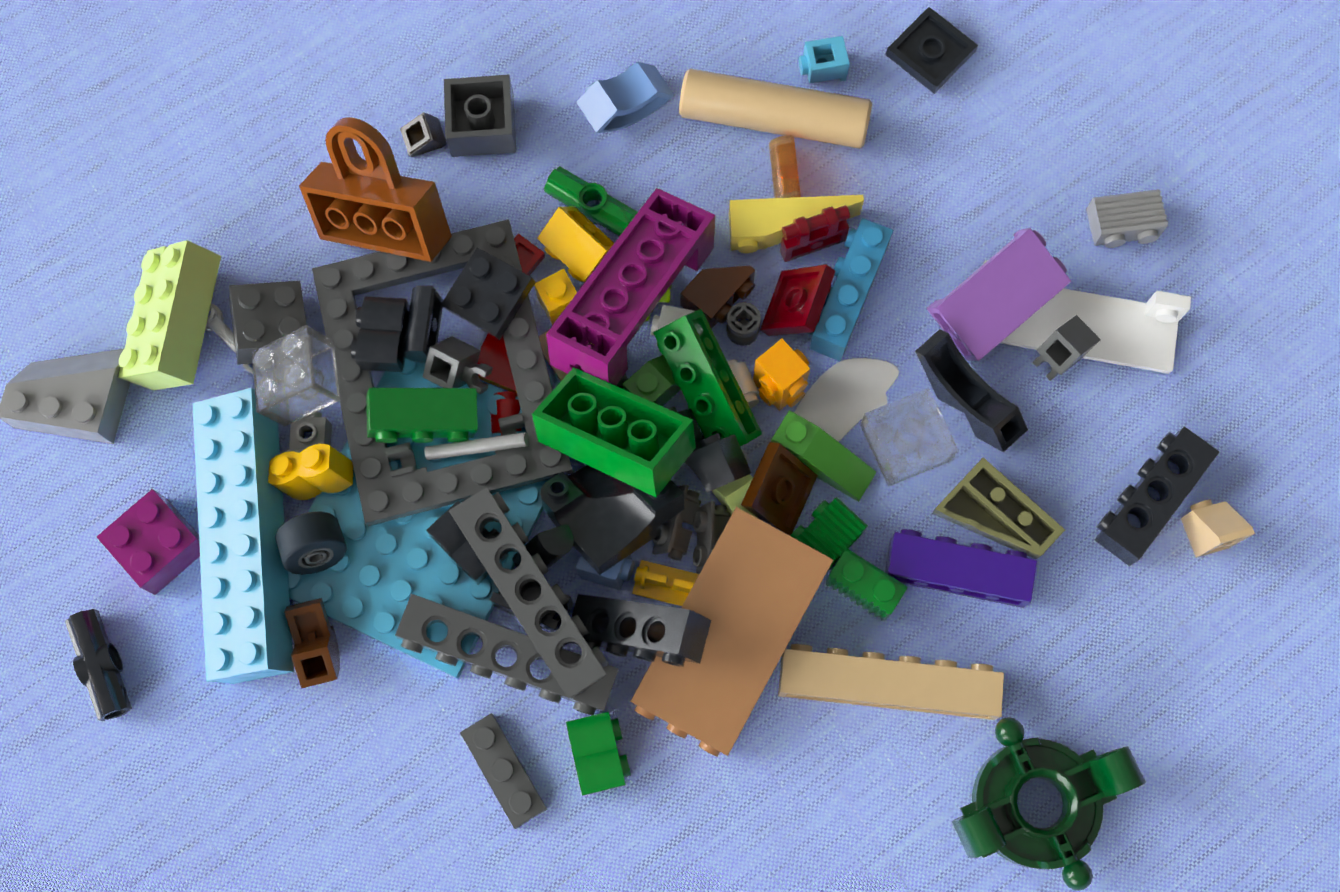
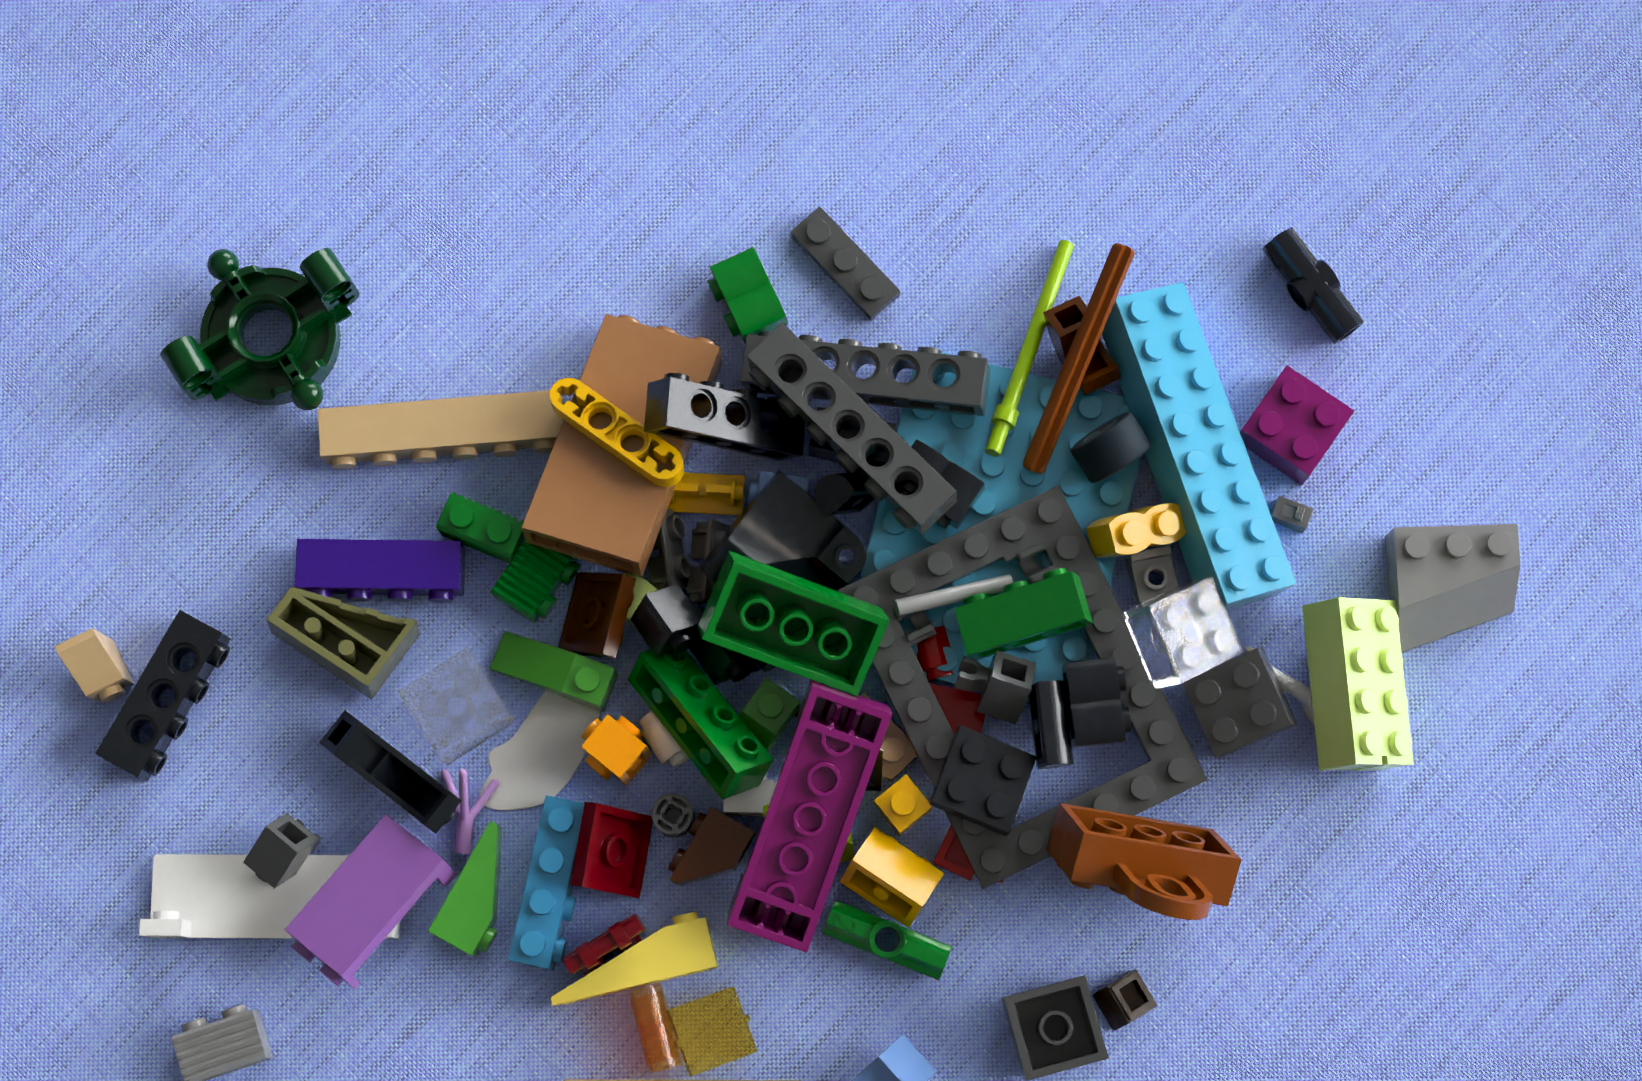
camera: 170 degrees right, 5 degrees up
none -> bright green slope [428,821,502,957]
none -> lavender plant [441,769,499,854]
none -> yellow beam [549,378,684,487]
none -> clear yellow piece [667,986,758,1077]
none -> lime bar [985,240,1074,457]
none -> dark orange axle [1023,243,1135,474]
none -> flat silver piece [1271,496,1314,533]

